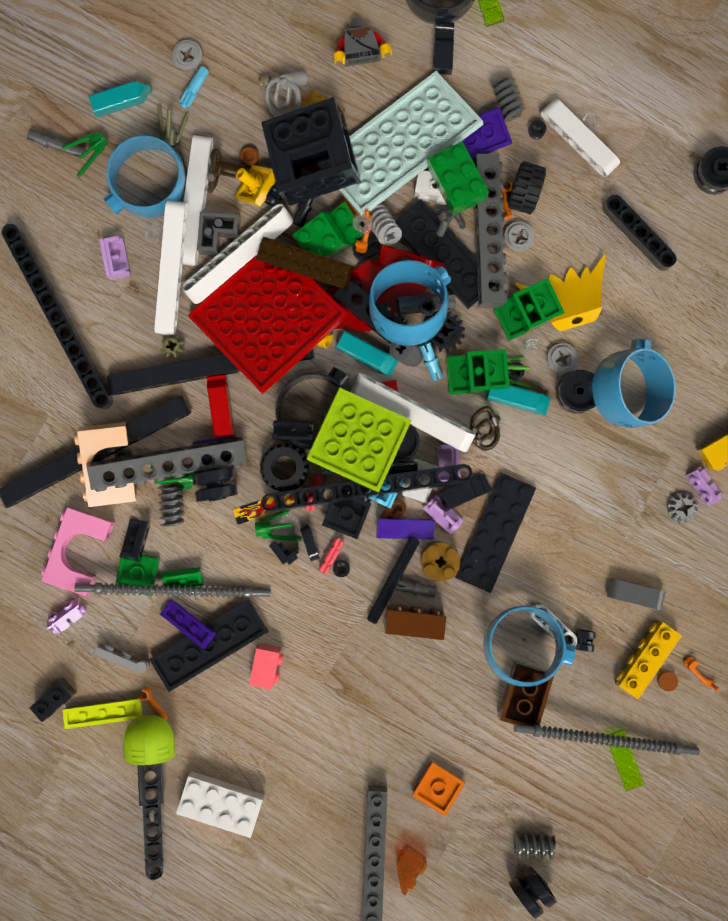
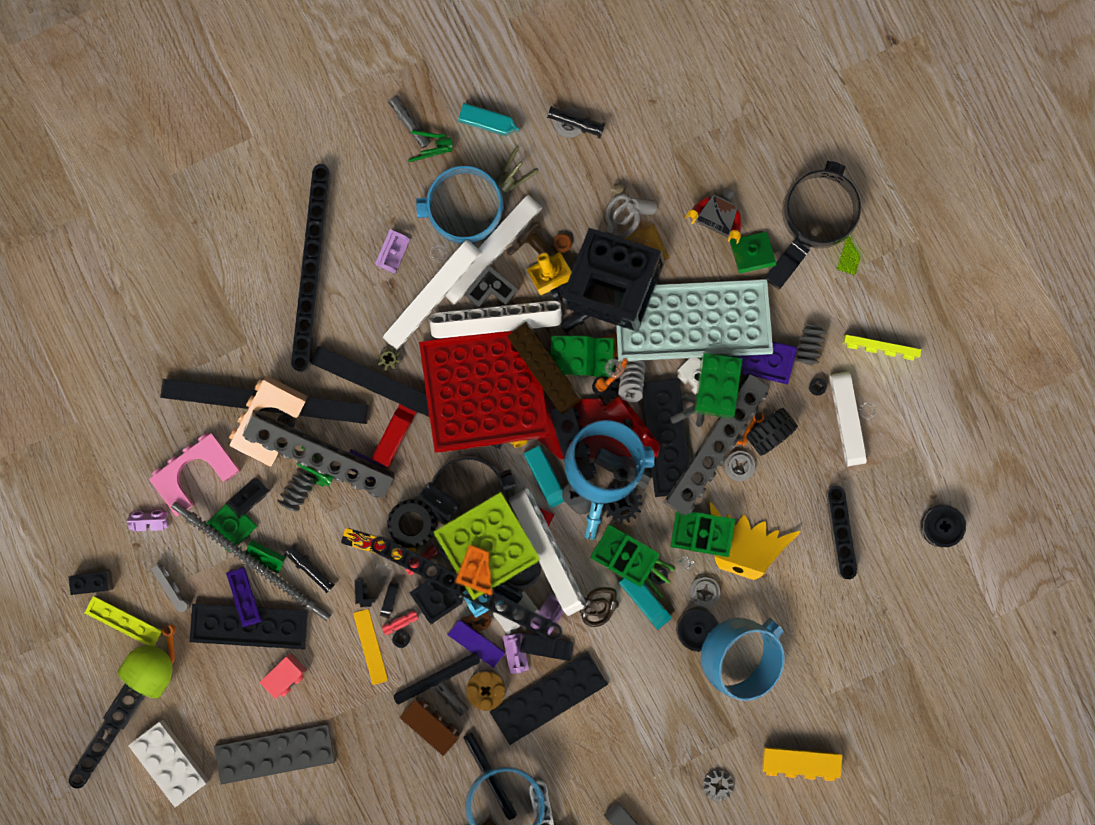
camera: 30 degrees right, 0 degrees up
medium azure piece [179,66,209,109] -> none
black wheel [191,468,238,502] -> none
green plant [255,510,302,541] -> none
lavender hinge [686,466,723,507] -> none
none -> dark grey plate [214,724,335,785]
none -> black pin [283,543,335,594]
none -> yellow sticker [353,609,388,685]
none -> orange wing [455,545,492,595]
none -> black axle [463,733,517,820]
none -> black pin [547,106,606,139]
none -> green plate [730,232,776,274]
none -> neon yellow plate [842,335,922,361]

